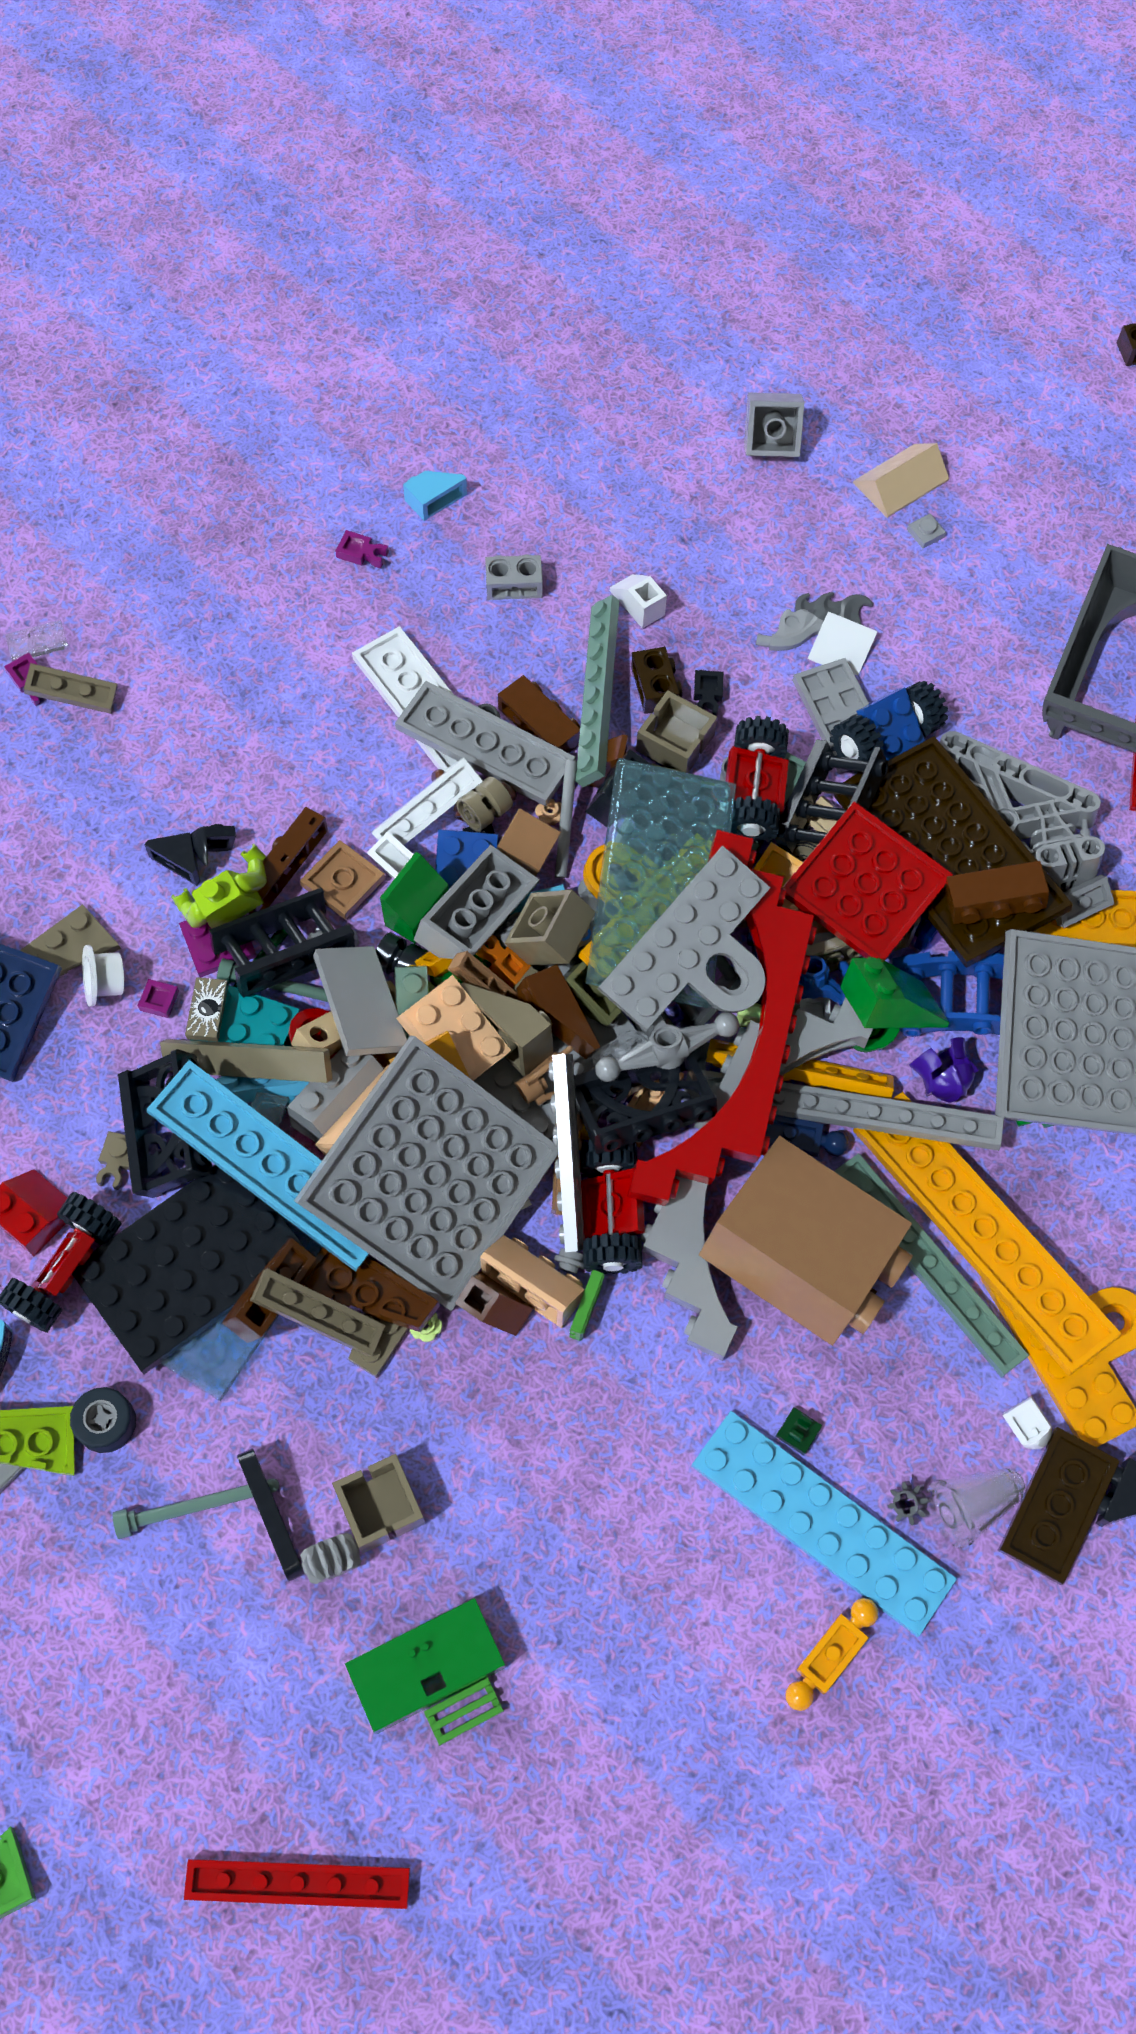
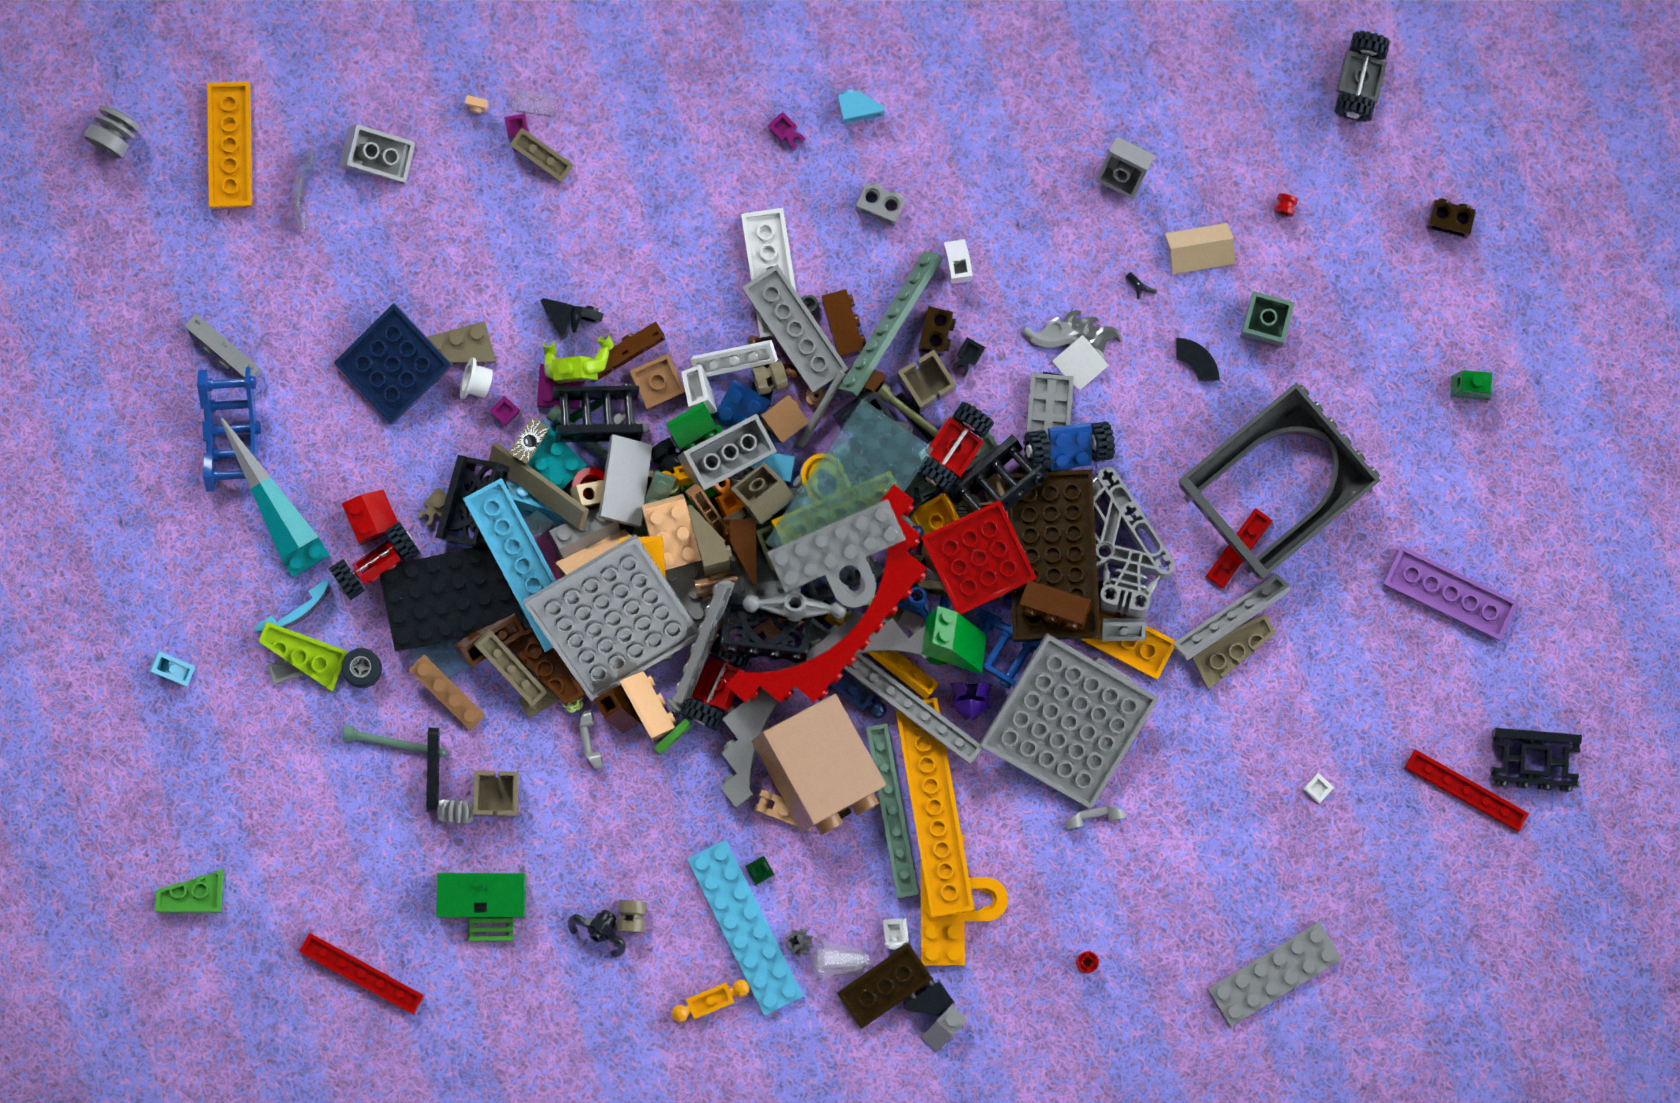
camera: 25 degrees right, 15 degrees up
light grey plate [907,514,946,549] -> none
none -> medium nougat plate [408,654,485,730]
none -> black piece [567,910,626,958]
none -> light grey bar [579,709,603,769]
none -> dark tan wheel [616,900,647,933]
none -> light nougat plate [754,789,812,832]
none -> black bar [1125,272,1157,299]
none -> black tile [1176,338,1220,381]
none -> sand green brick [1240,291,1295,348]
none -> red wheel [1273,193,1298,217]
none -> plate [1334,31,1390,122]

